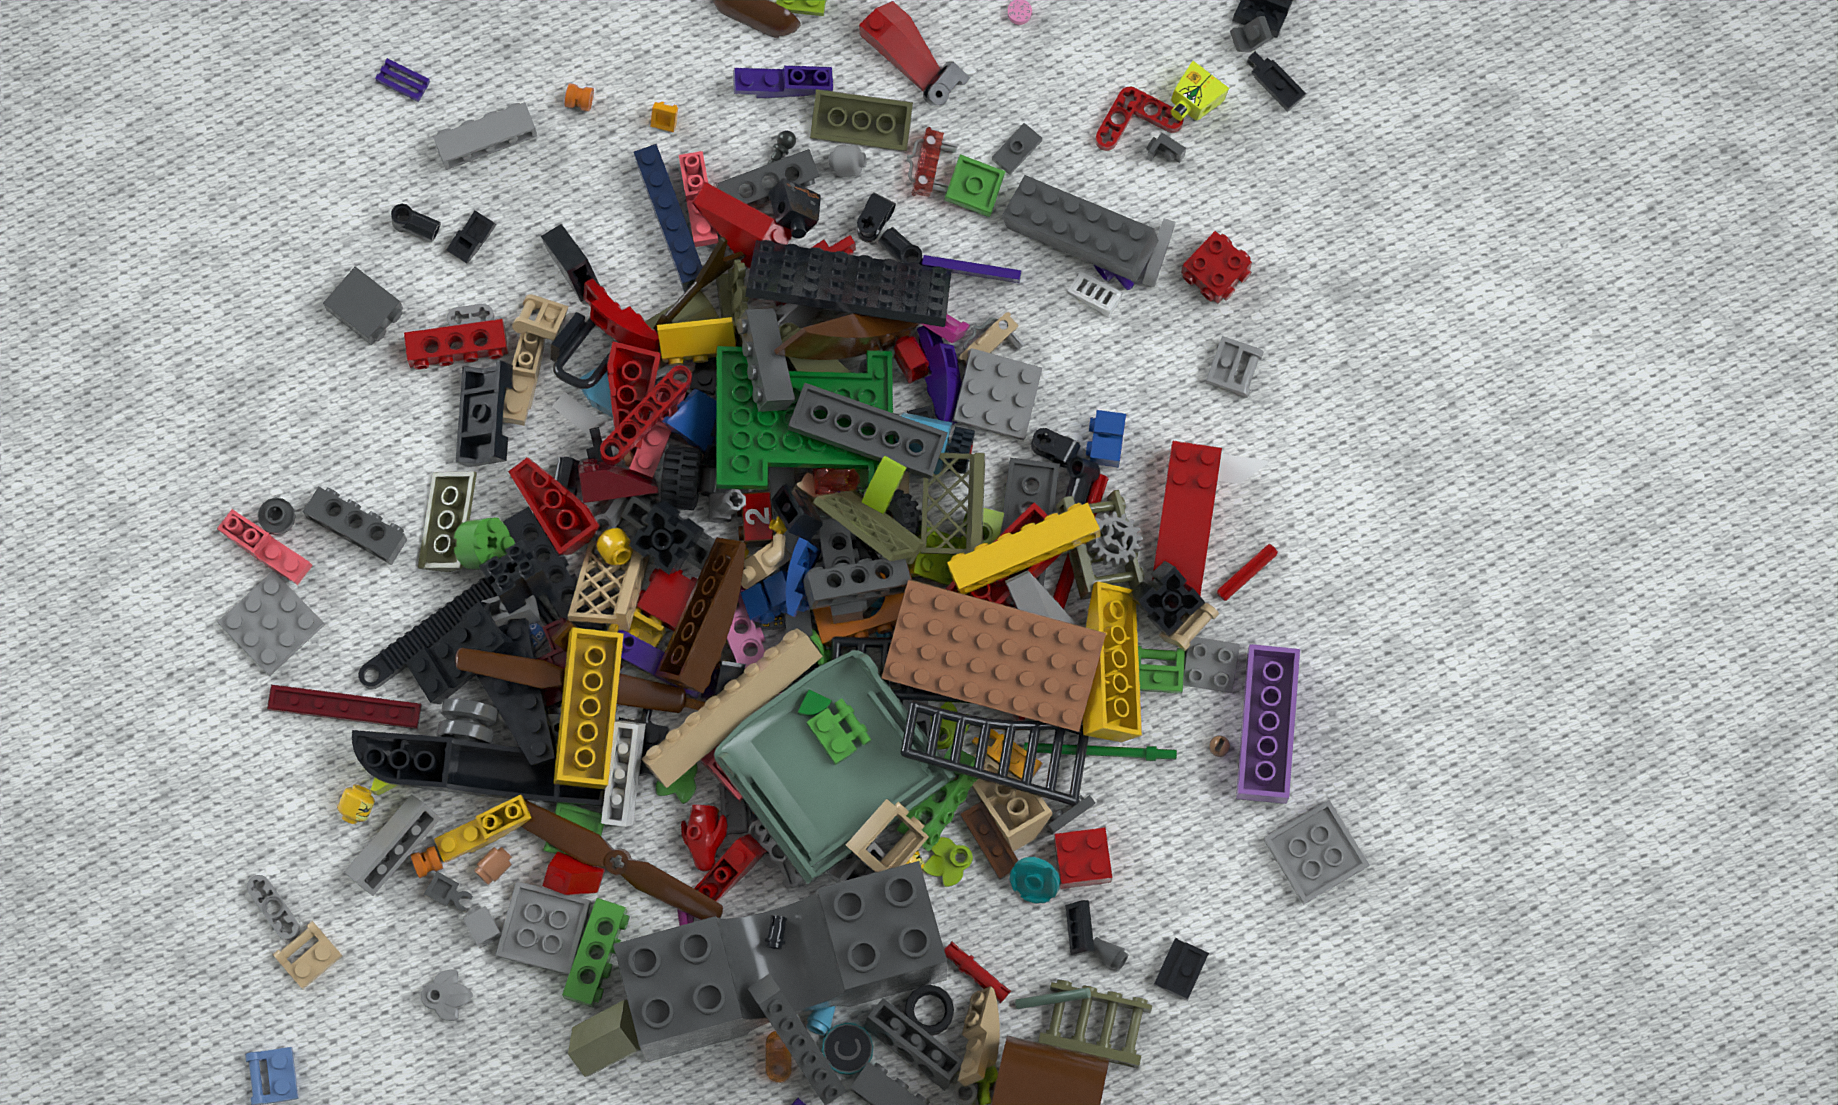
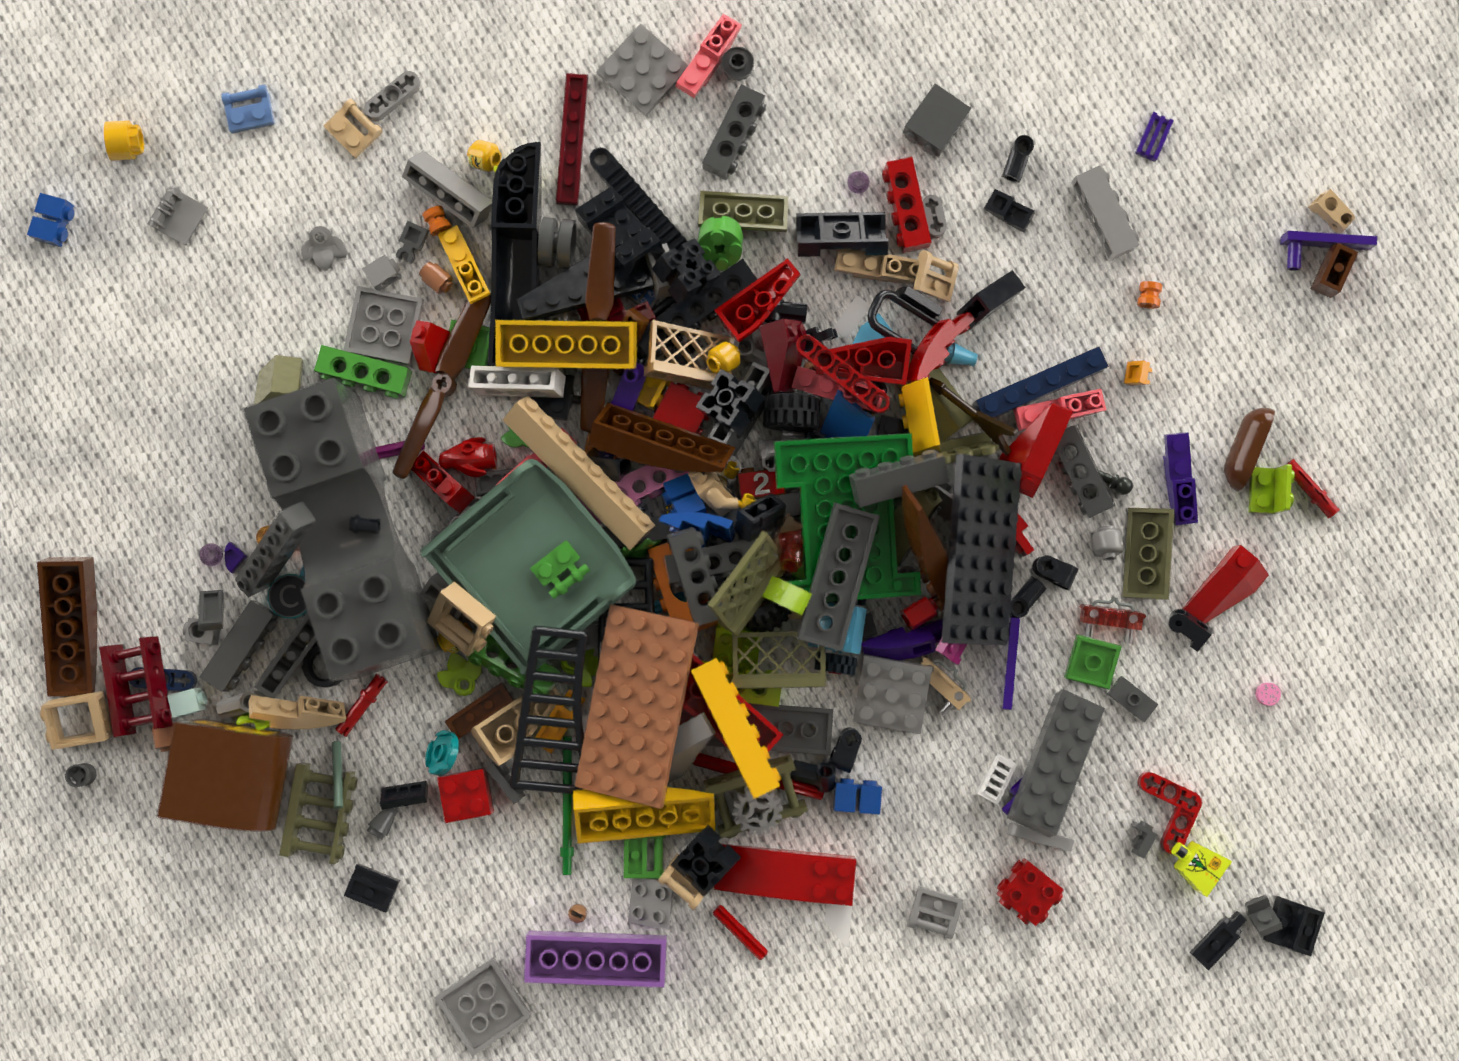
camera: 85 degrees right, 10 degrees up
black torso [769,178,821,239] -> none
green tile [798,689,832,716] -> none
none -> clear purple plate [847,171,870,194]
none -> medium azure cone [944,343,978,366]

